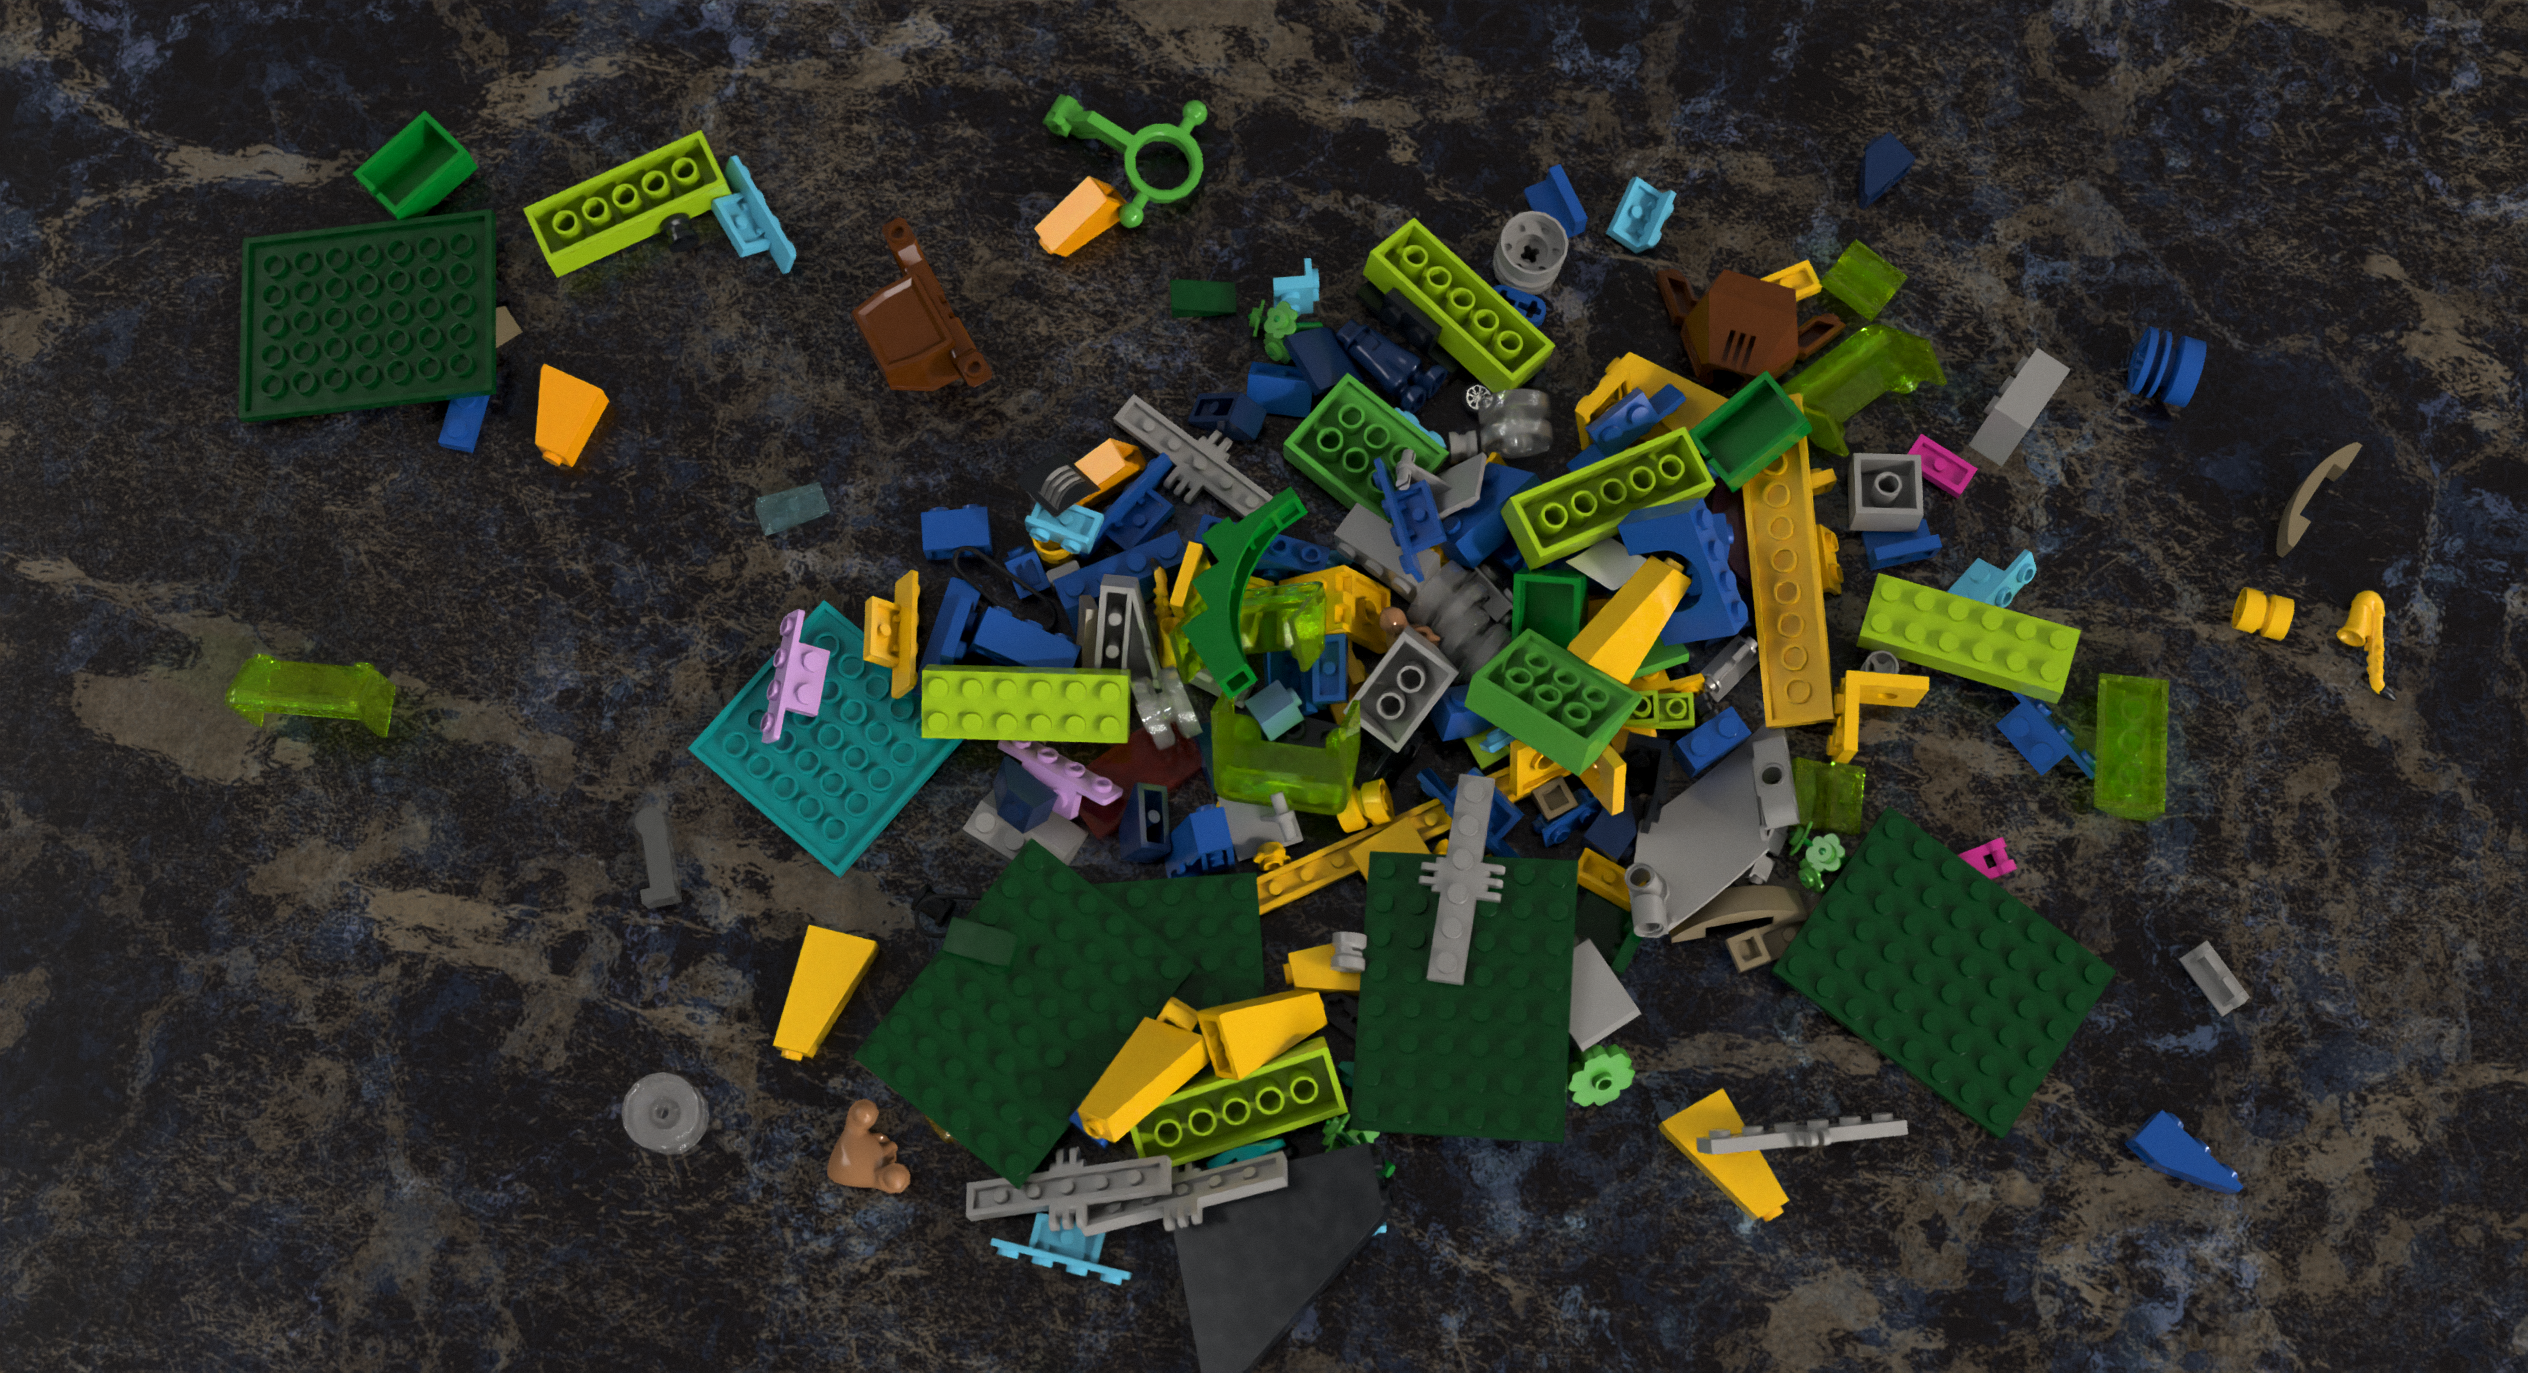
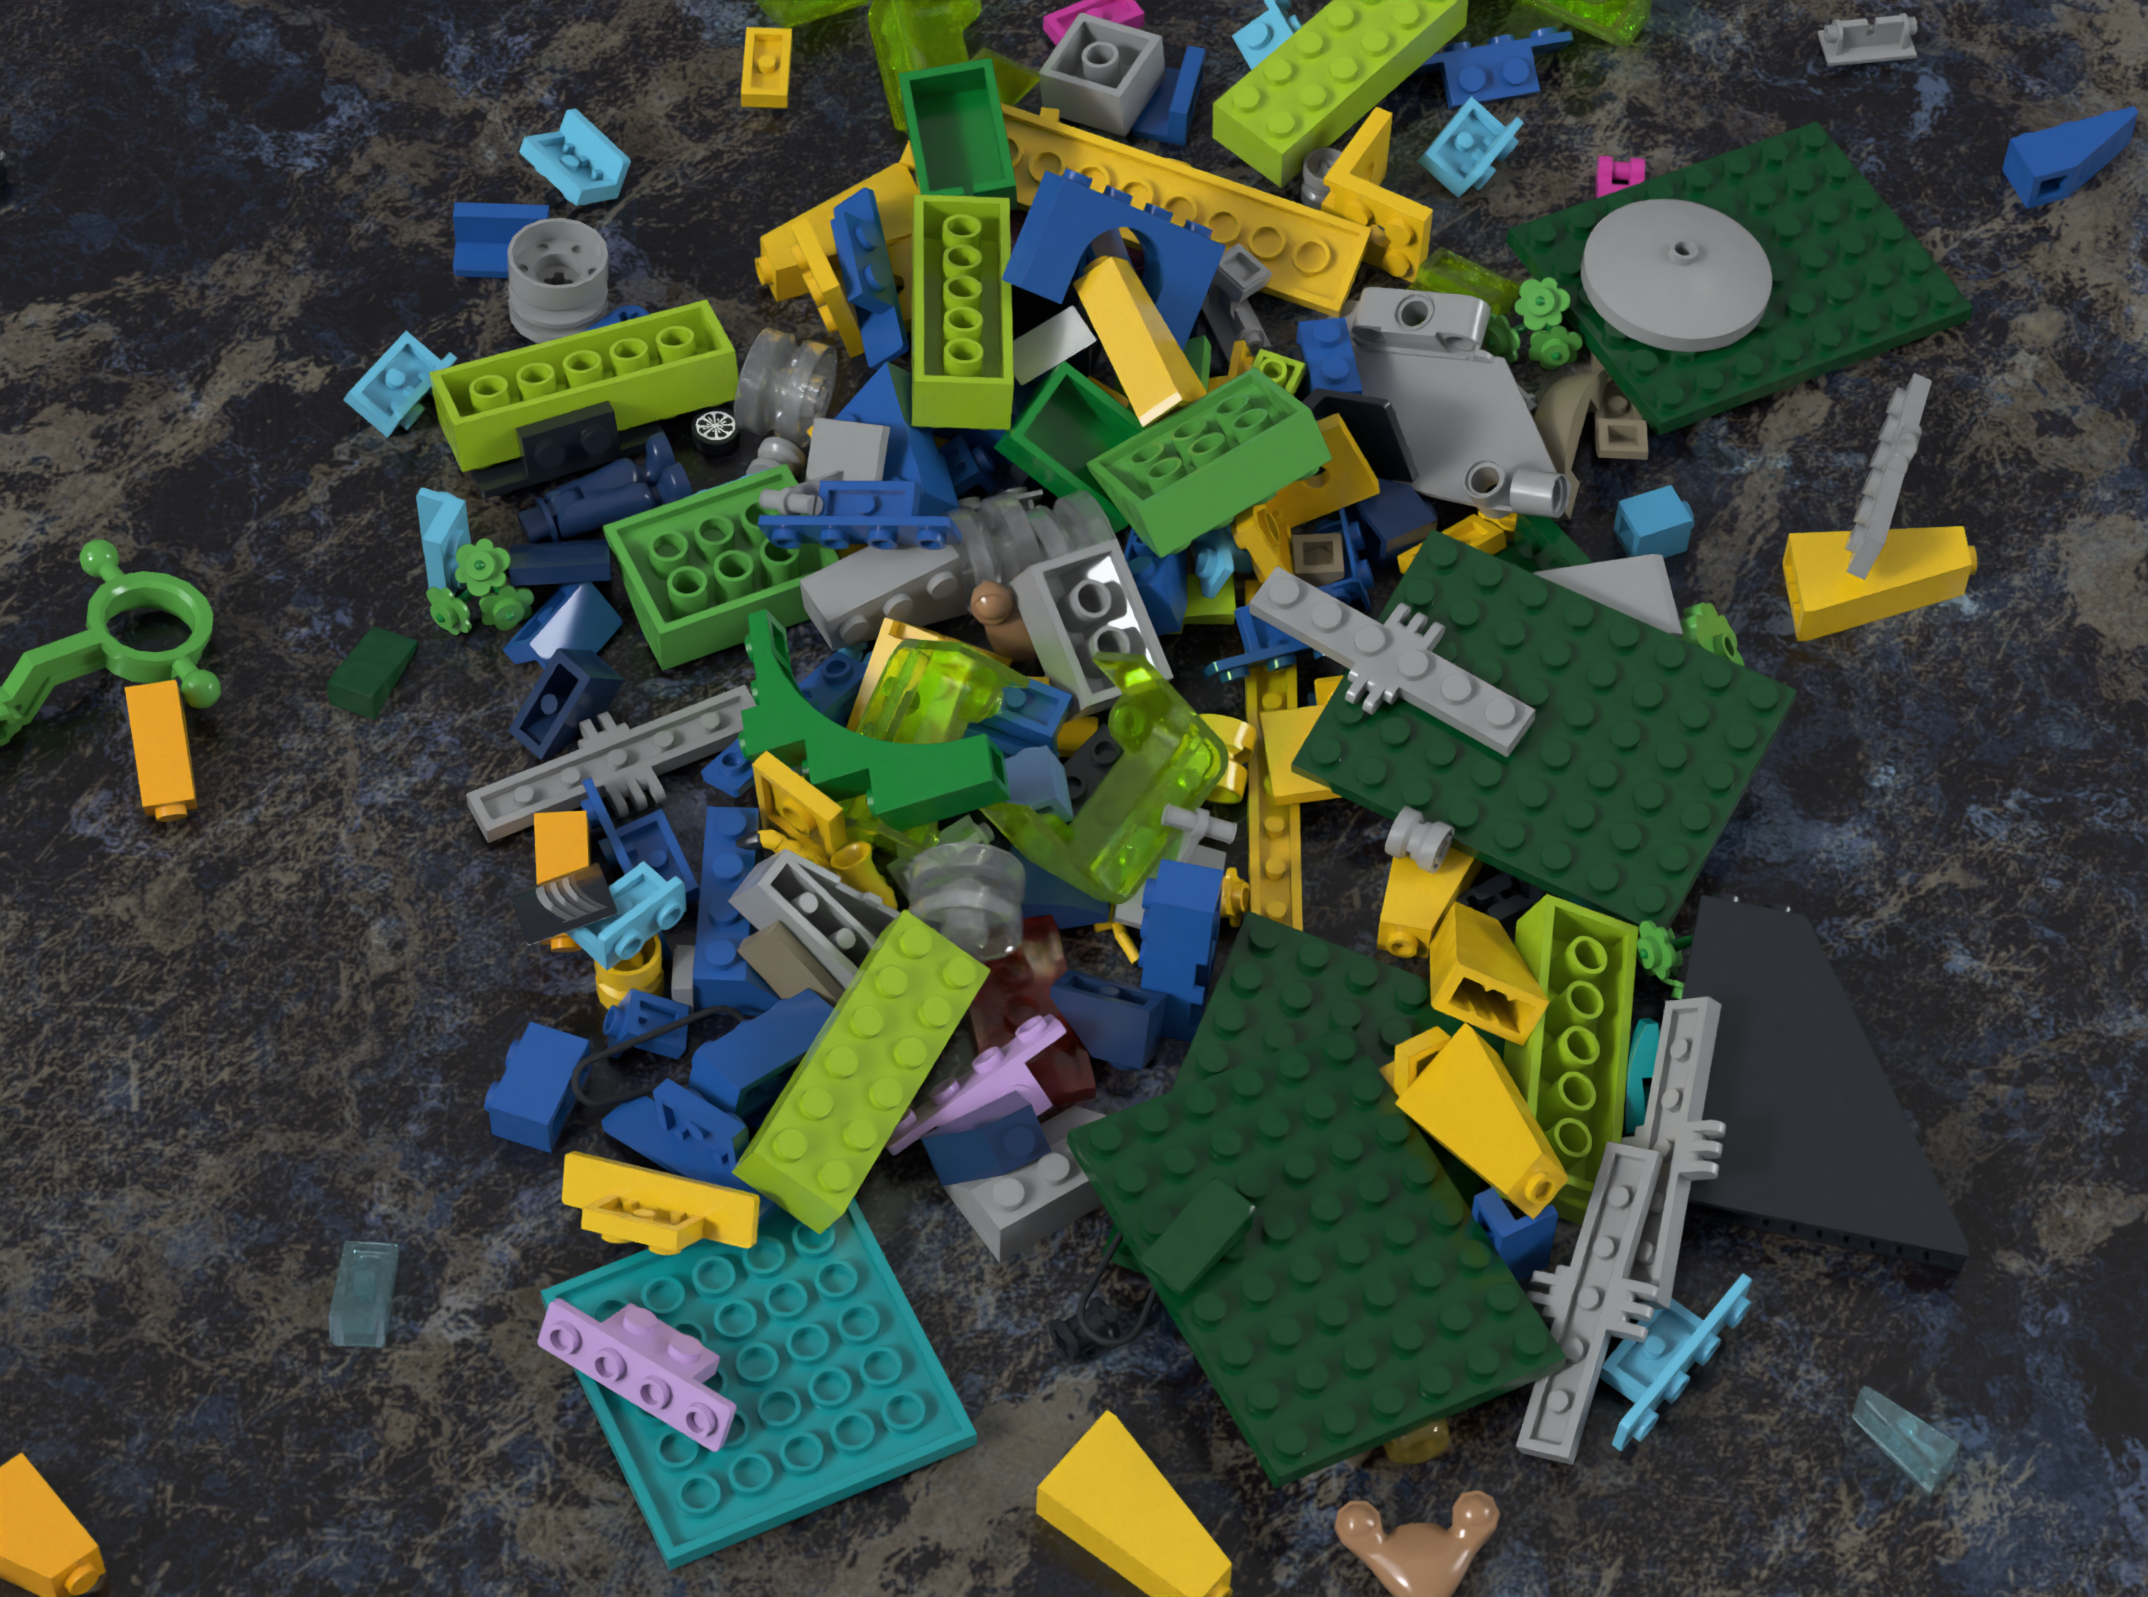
camera: 70 degrees left, 20 degrees down
reddish brown helmet [850,217,992,391] -> none
reddish brown helmet [1656,268,1846,391] -> none
none -> medium azure bracket [344,331,457,438]
none -> light grey tile [1212,243,1273,304]
none -> medium azure bracket [1417,96,1524,198]
none -> light grey dish [1581,199,1772,352]
none -> dark azure brick [1613,485,1694,558]

